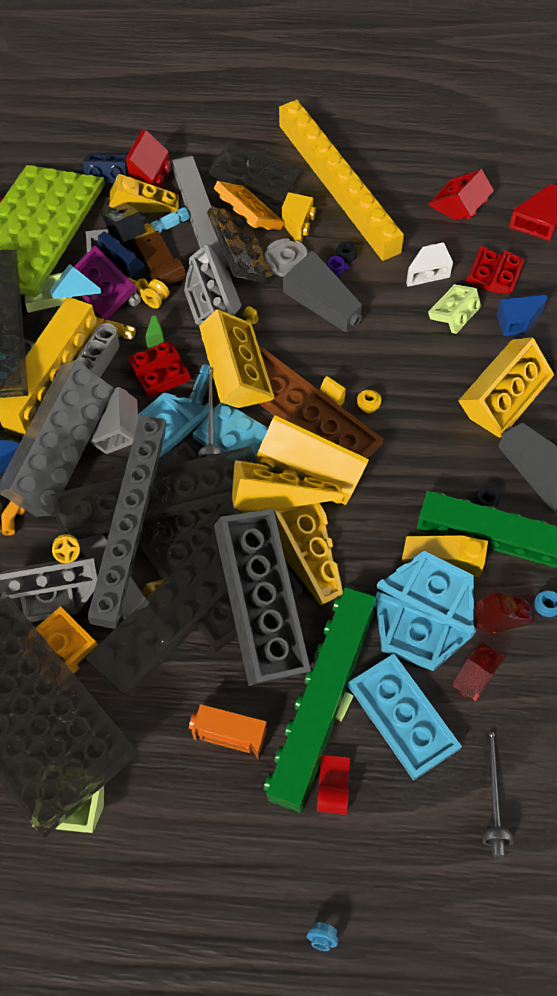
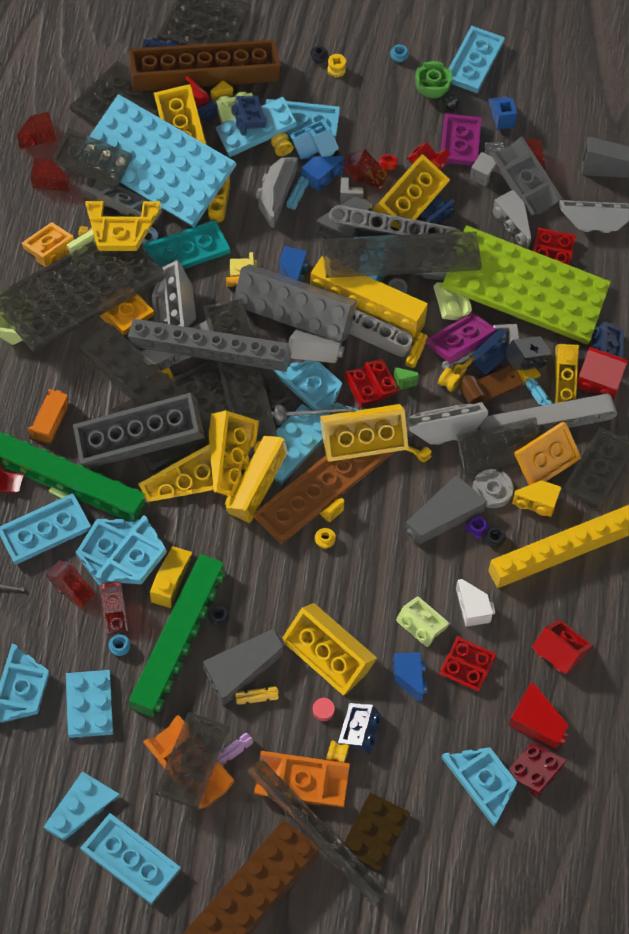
camera: 90 degrees right, 0 degrees up
medium azure slope [50,264,101,299] -> none
yellow wheel [52,534,80,563] -> none

